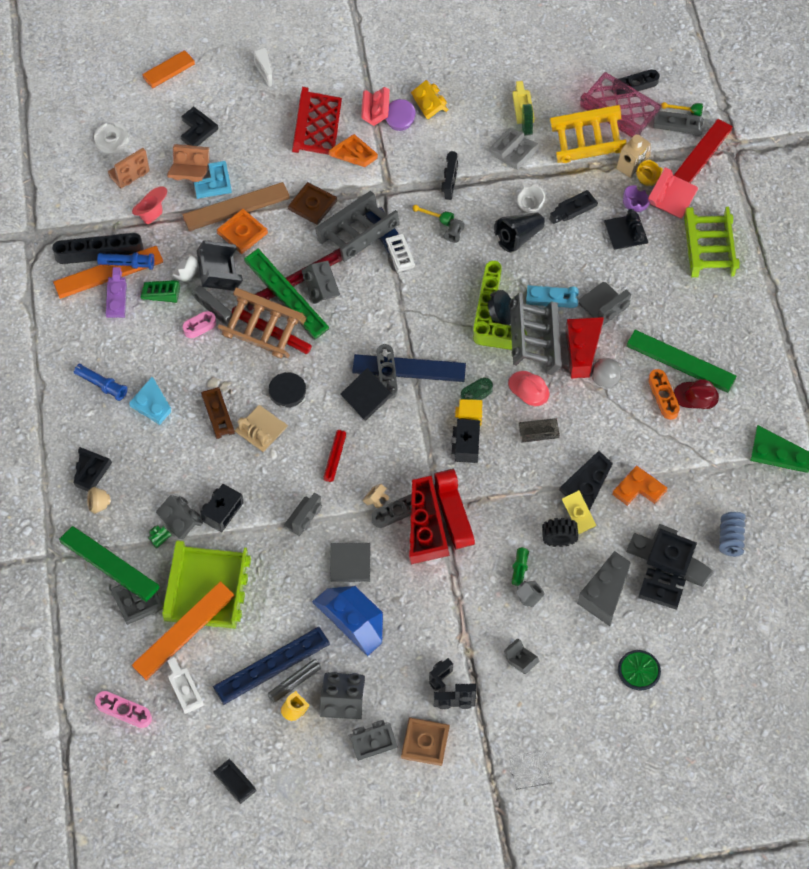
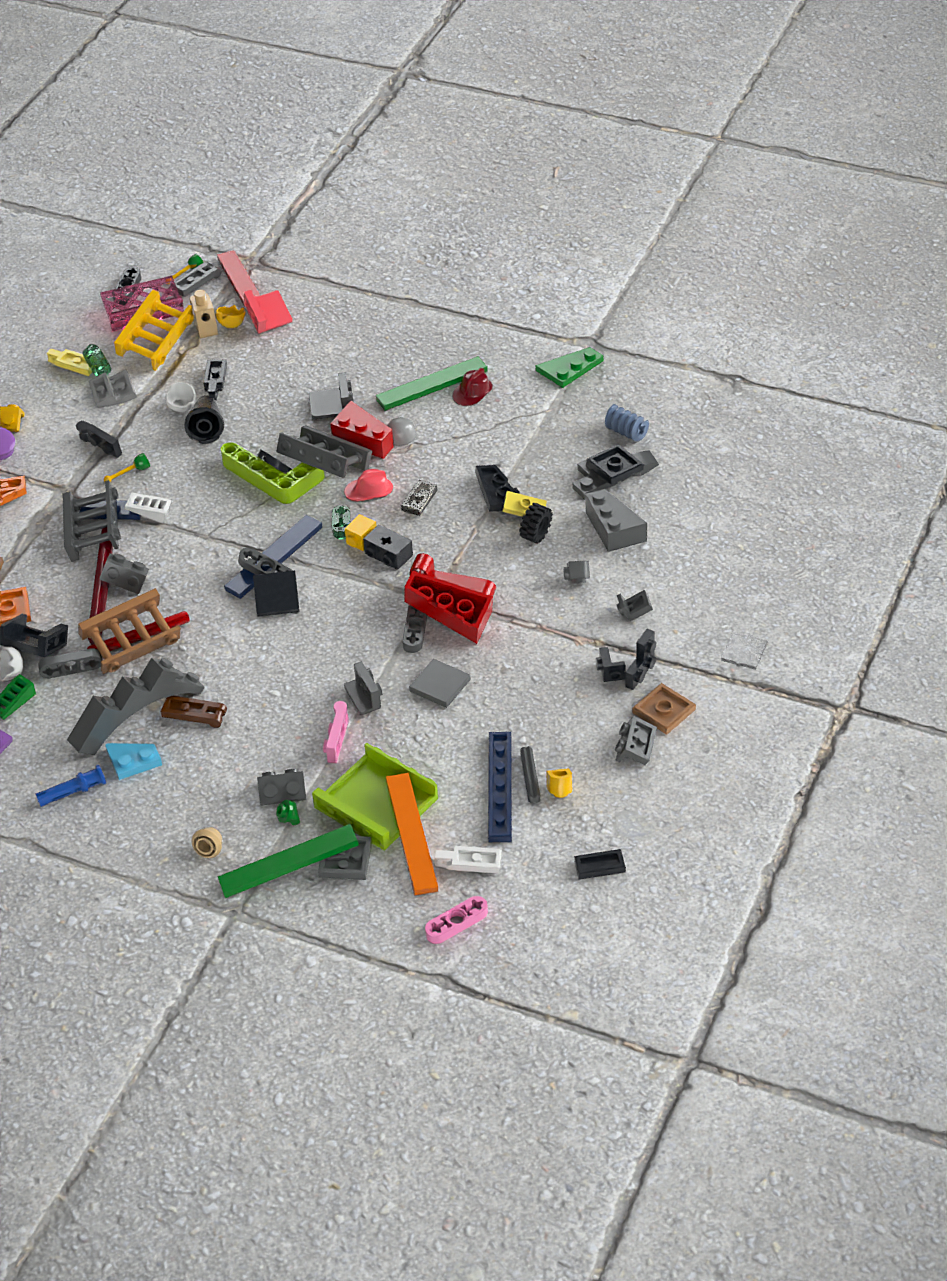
camera: 55 degrees left, 15 degrees down
black wing [73,447,112,492] -> none
bright pink beam [183,311,216,338] -> none
black brick [200,484,244,533] -> none
tan hinge [234,405,288,452] -> none
green tile [244,248,329,340] -> none
black tile [269,372,306,408] -> none
reddish brown tile [288,182,337,225] -> none
blue wedge [312,586,383,656] -> none
dark grey bracket [320,672,365,720] -> none
red axle [323,430,346,482] -> none
tan tile [362,484,389,508] -> none
dark grey bush [444,218,465,243] -> none
green axle [511,547,530,586] -> none
medium azure plate [526,285,579,308] -> none
black hinge [604,209,649,250] -> none
orange plate [612,465,667,506] -> none
green wheel [618,650,661,691] -> none
medium lavender hair [623,185,650,212] -> none
black plate [638,568,686,610] -> none
orange beam [648,369,680,420] -> none
lime fence [684,207,740,277] -> none
none -> dark grey arch [67,658,205,755]
none -> bright pink plate [323,701,349,763]

